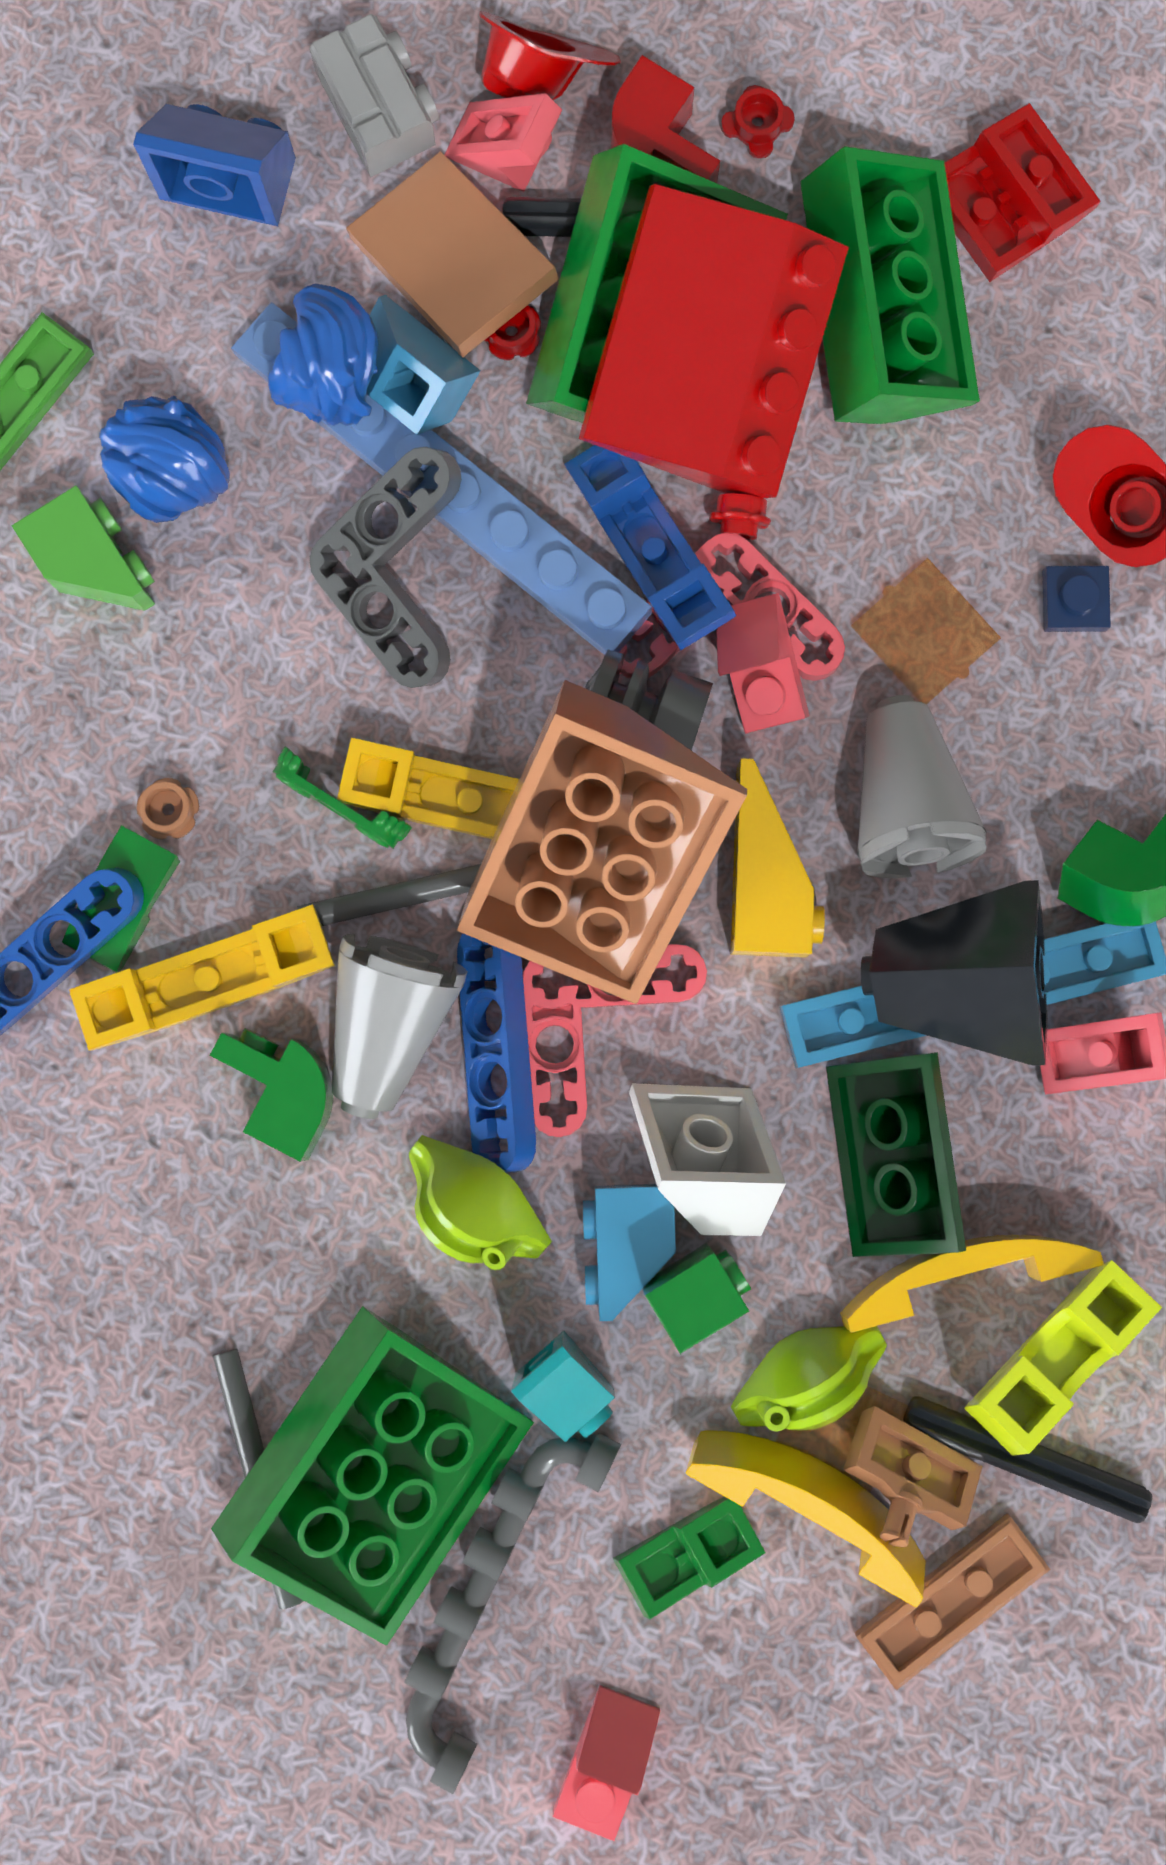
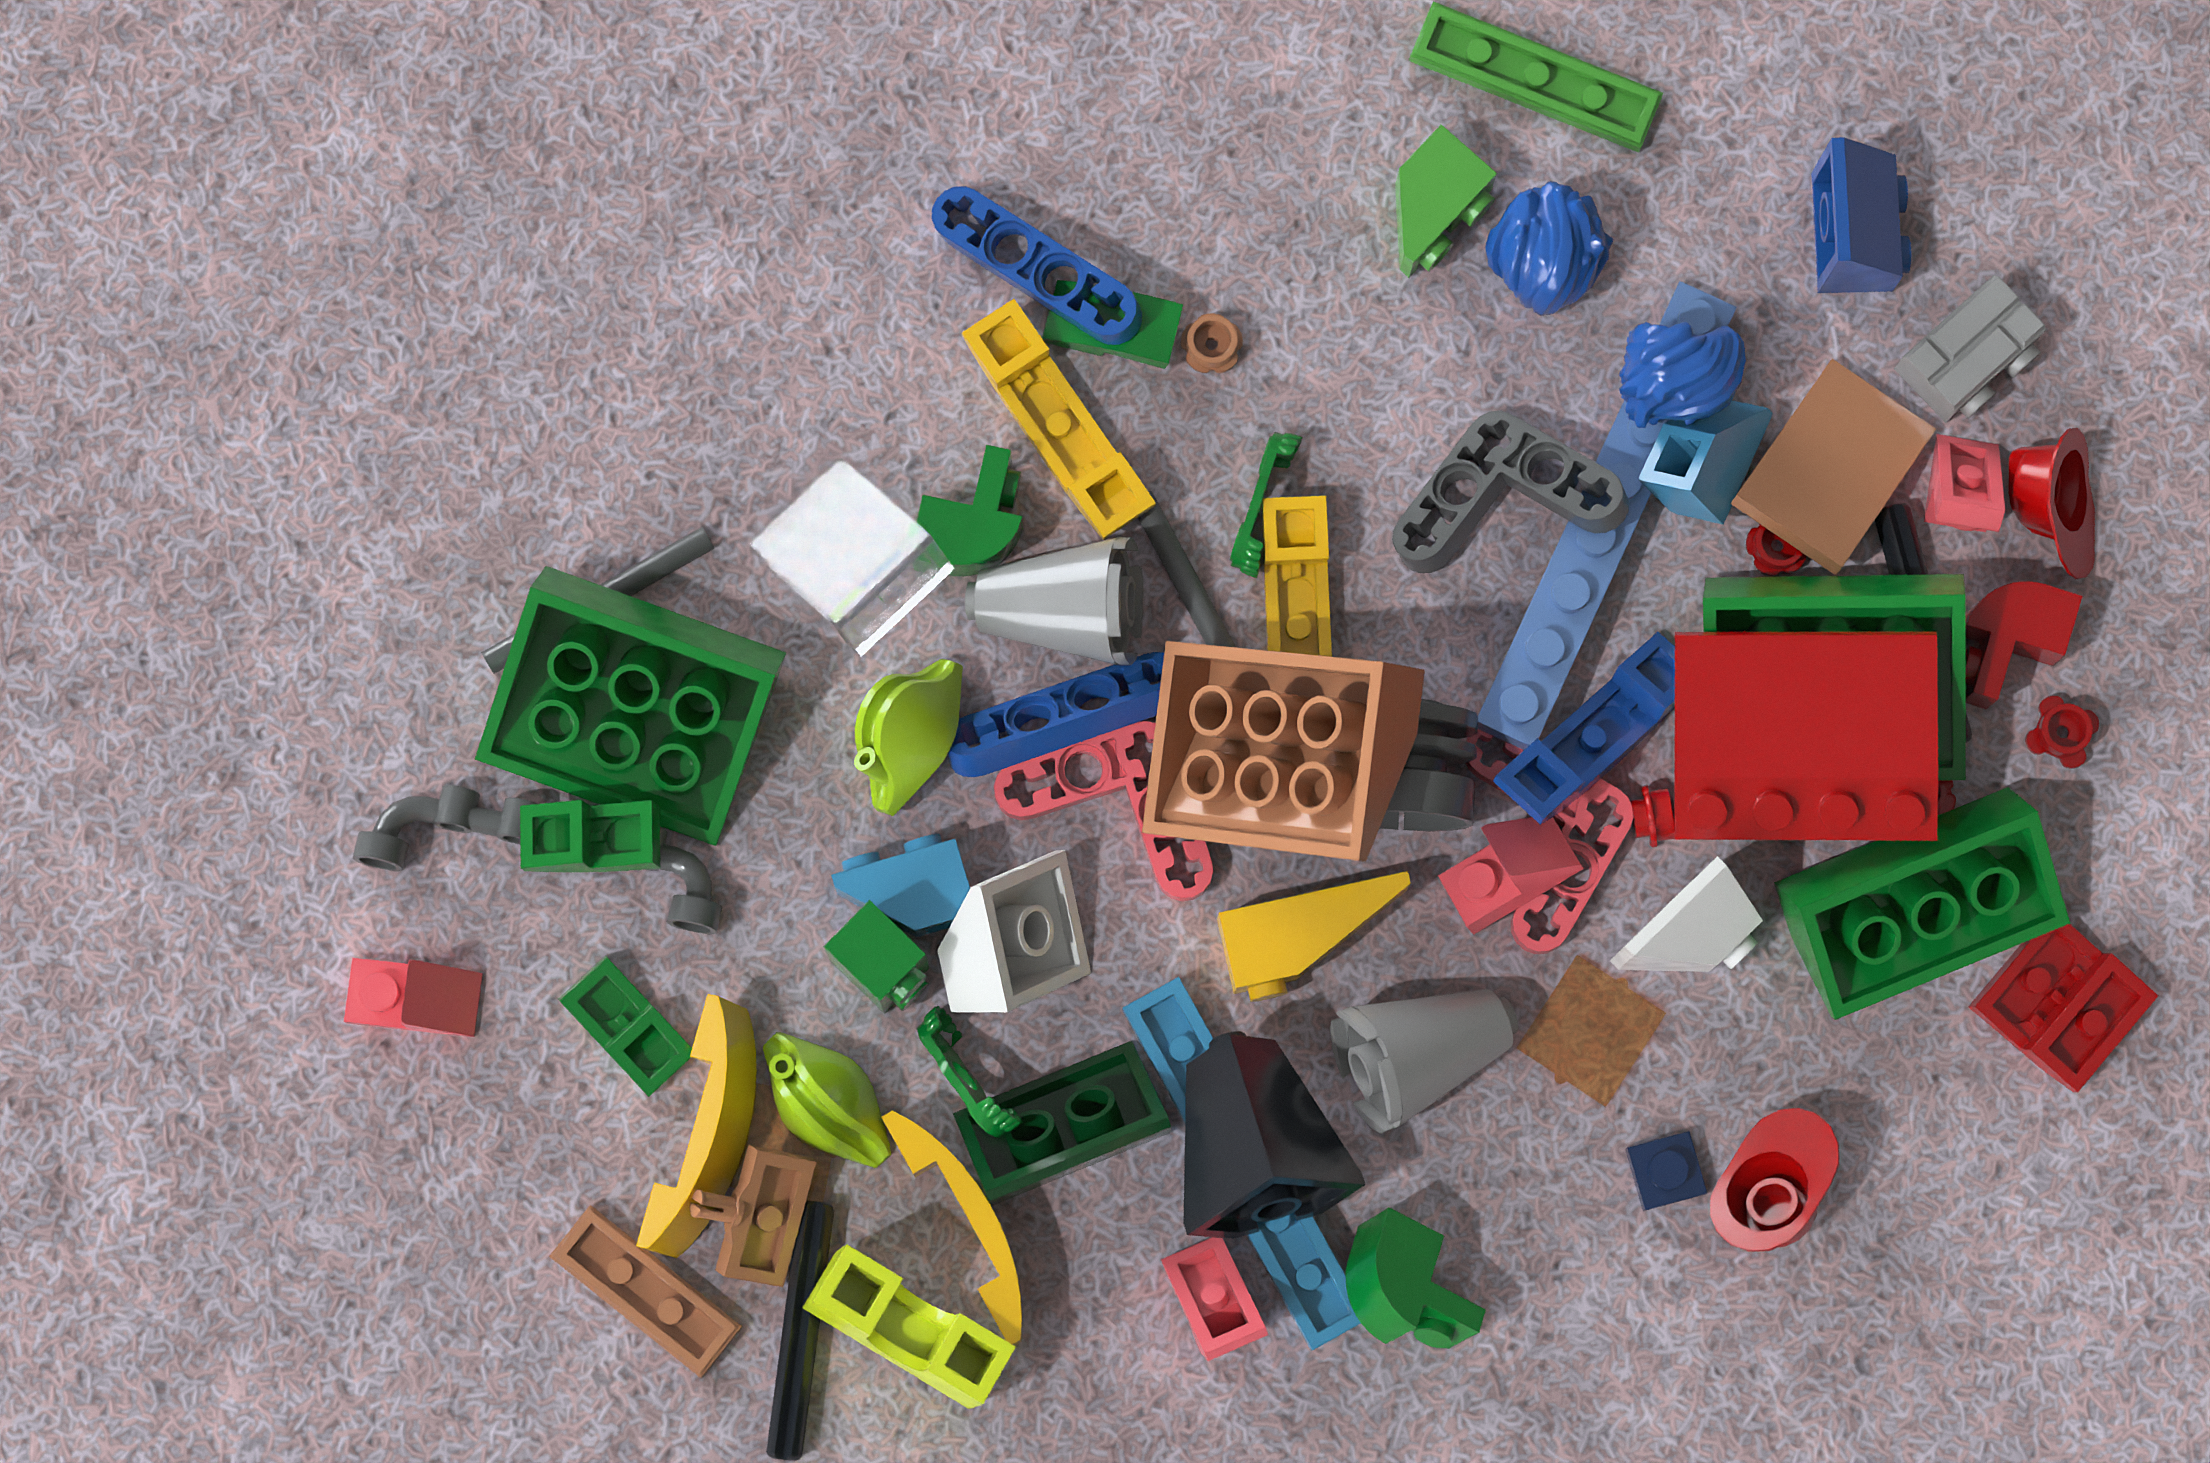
camera: 70 degrees right, 5 degrees down
teal slope [511,1331,615,1442] -> none
none -> green slope [520,800,661,873]
none -> clear panel [749,458,954,656]
none -> green piece [916,1005,1023,1138]
none -> white slope [1610,856,1763,972]

